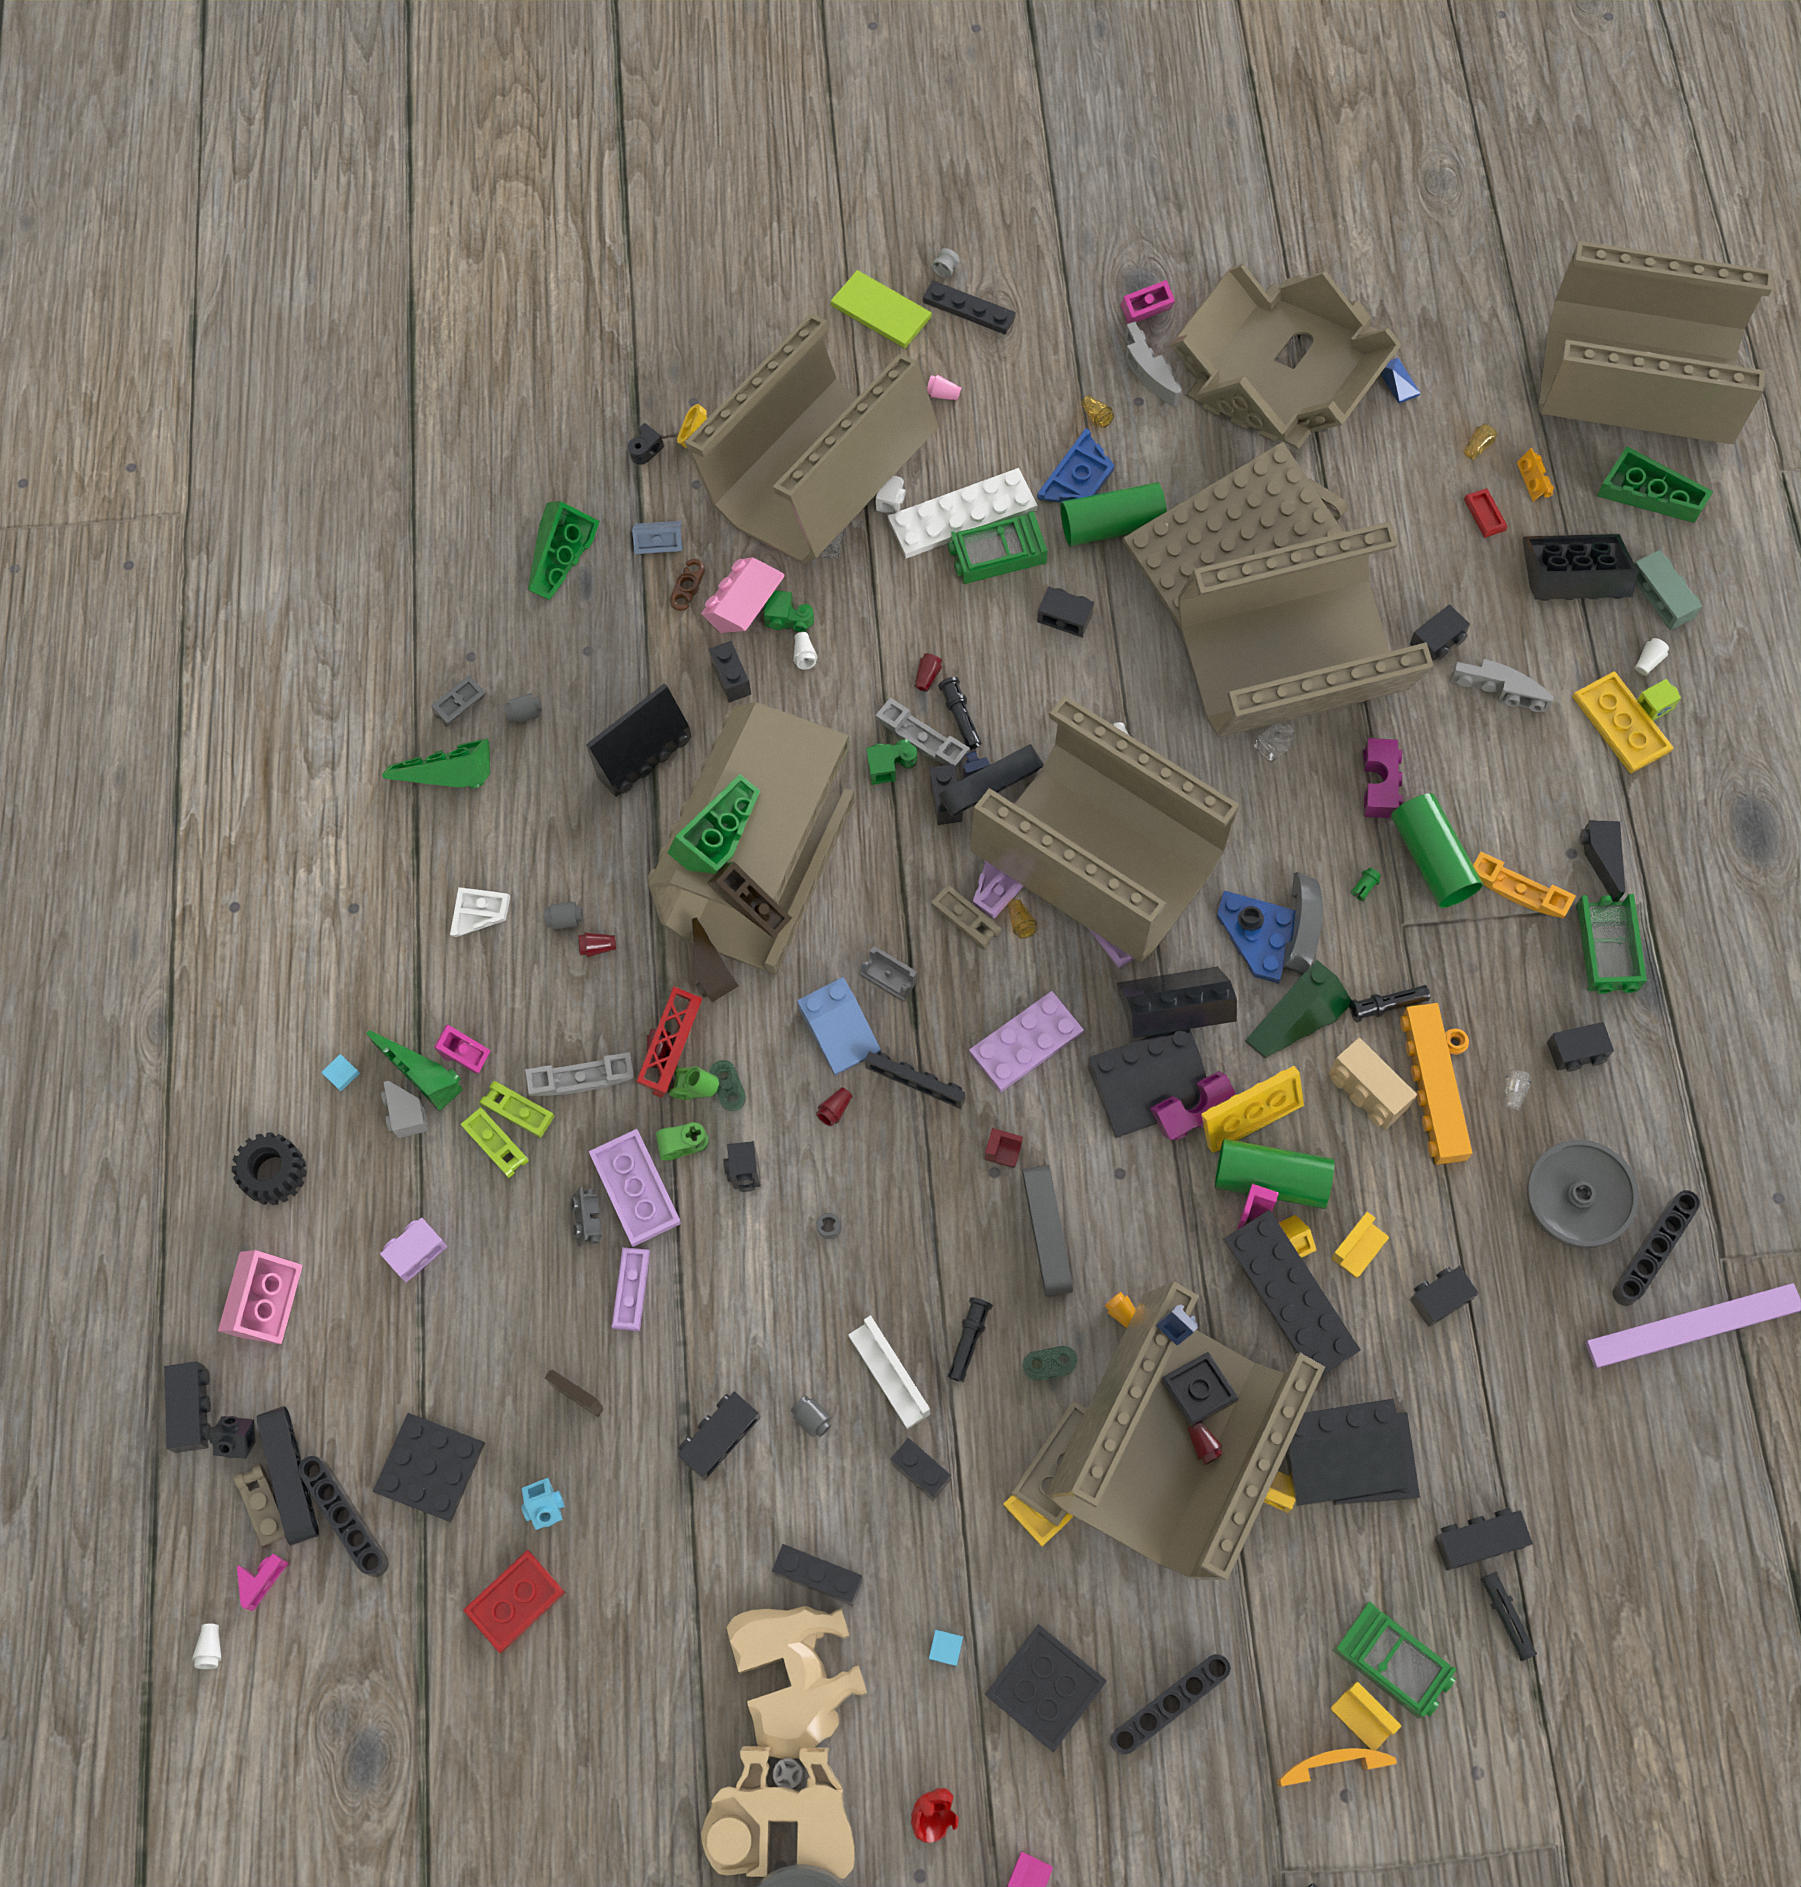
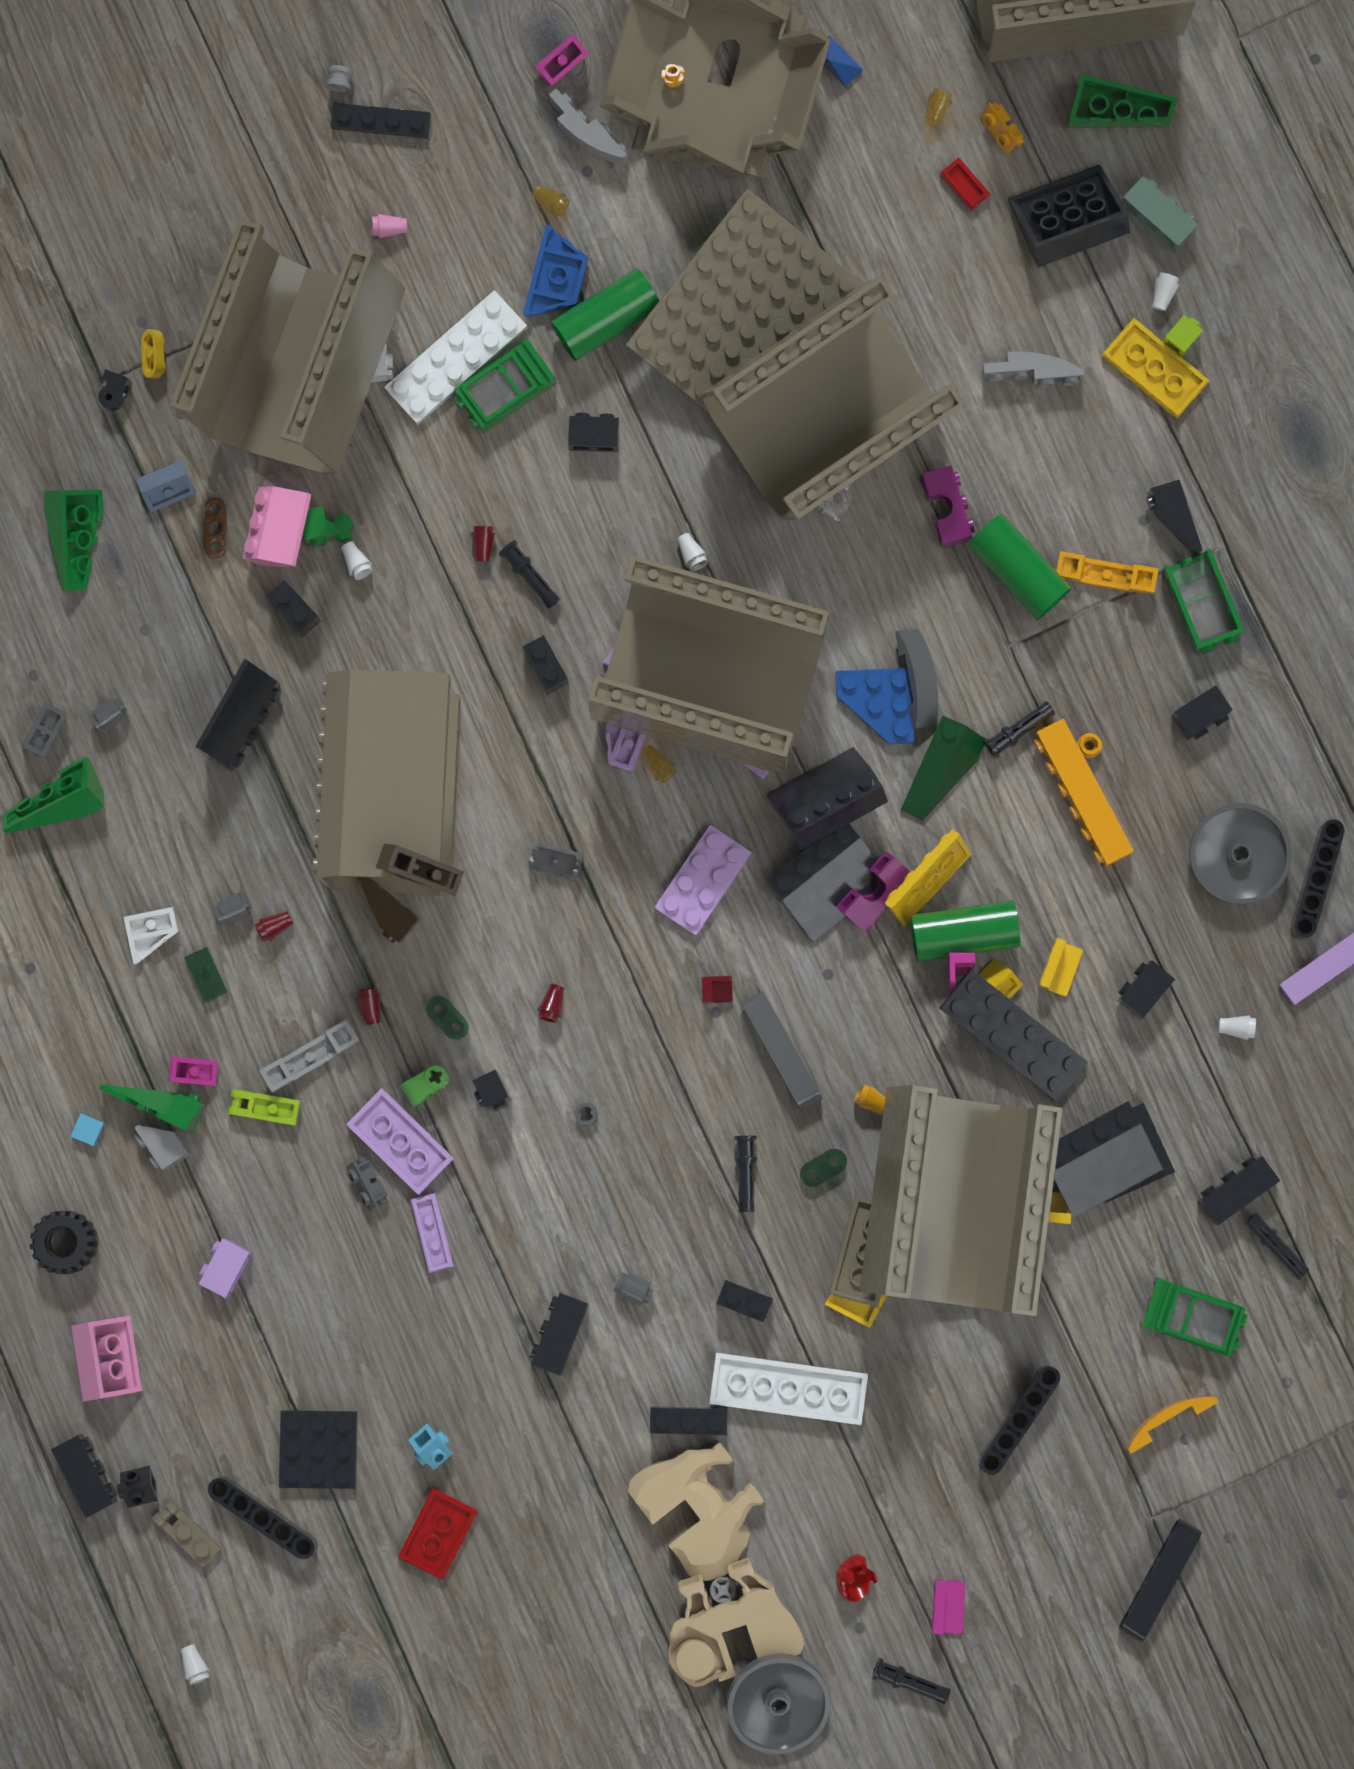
camera: 15 degrees left, 15 degrees up
dark pink slope [237,1554,289,1611] -> none
black beam [257,1406,319,1546] -> none
lime plate [460,1107,529,1178] -> none
dark brown tile [545,1370,603,1417] -> none
red fence [635,987,703,1098] -> none
green wedge [667,774,760,874] -> none
bright green piece [669,1066,719,1100] -> none
medium blue slope [797,977,881,1075] -> none
lime tile [831,270,932,349] -> none
white fence [848,1316,930,1429] -> none
black plate [865,1051,965,1109] -> none
green brick [866,739,917,785] -> none
light grey slope [875,698,970,768] -> none
medium azure tile [929,1630,963,1666] -> none
dark tan plate [931,885,1002,950] -> none
black beam [938,744,1044,817] -> none
dark blue tile [963,751,990,779] -> none
black plate [985,1624,1107,1753] -> none
dark blue tile [1156,1305,1199,1346] -> none
black tile [1161,1352,1239,1428] -> none
dark red cone [1187,1422,1224,1465] -> none
black plate [1238,906,1264,931] -> none
dark tan piece [1308,479,1347,520] -> none
tan brick [1329,1037,1417,1130] -> none
yellow panel [1331,1681,1402,1751] -> none
green pin [1350,868,1381,901] -> none
black brick [1410,604,1470,662] -> none
clear cone [1504,1069,1532,1110] -> none
none -> clear green plate [184,947,229,1003]
none -> light orange plate [661,64,685,87]
none -> white plate [709,1352,868,1425]
none -> white cone [1219,1015,1256,1040]

